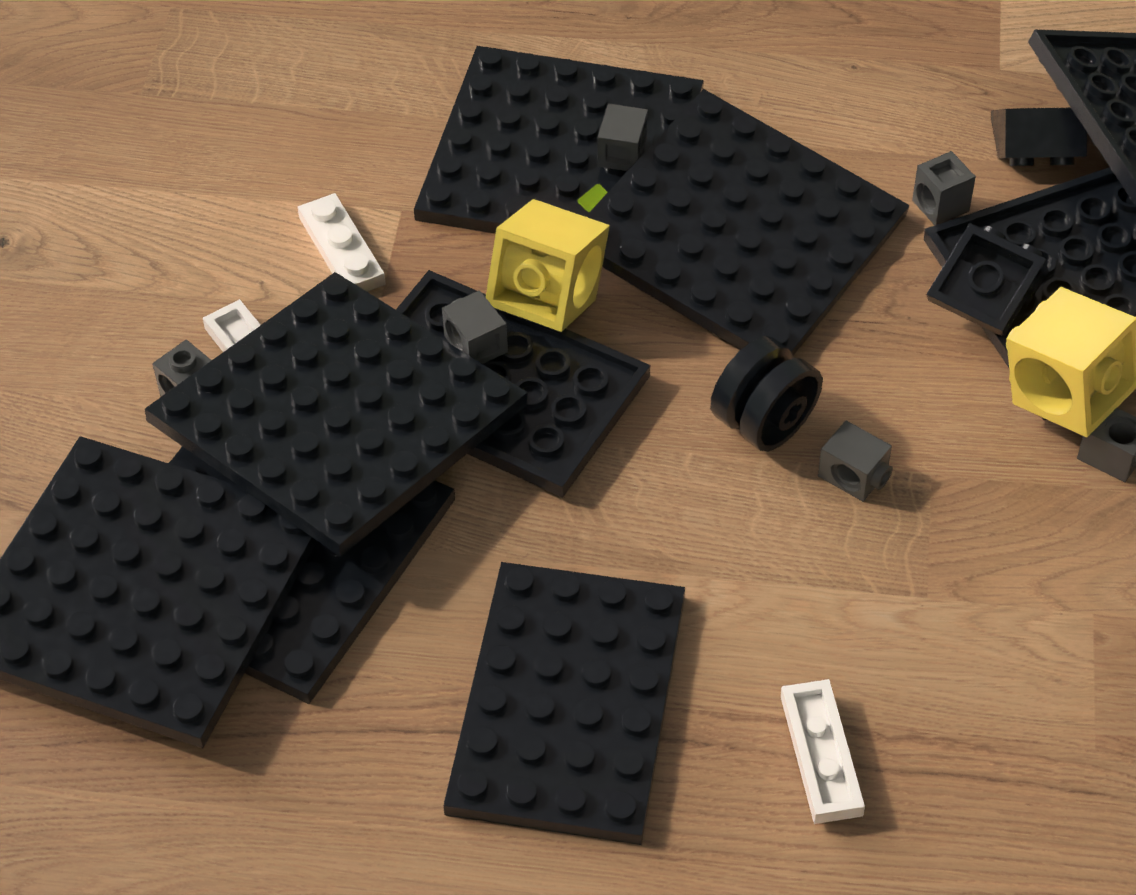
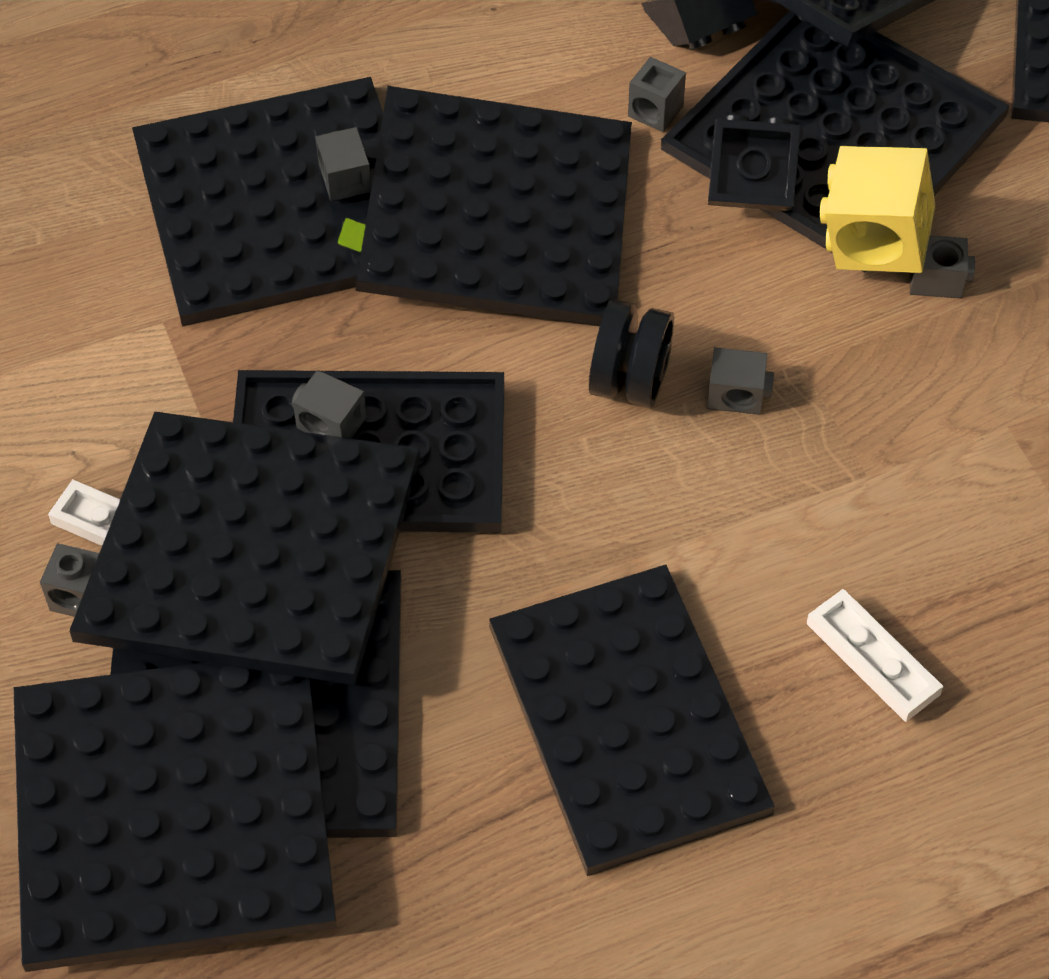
camera: 30 degrees left, 5 degrees up
white plate [298,193,386,292] -> none
light yellow brick [486,199,610,332] -> none

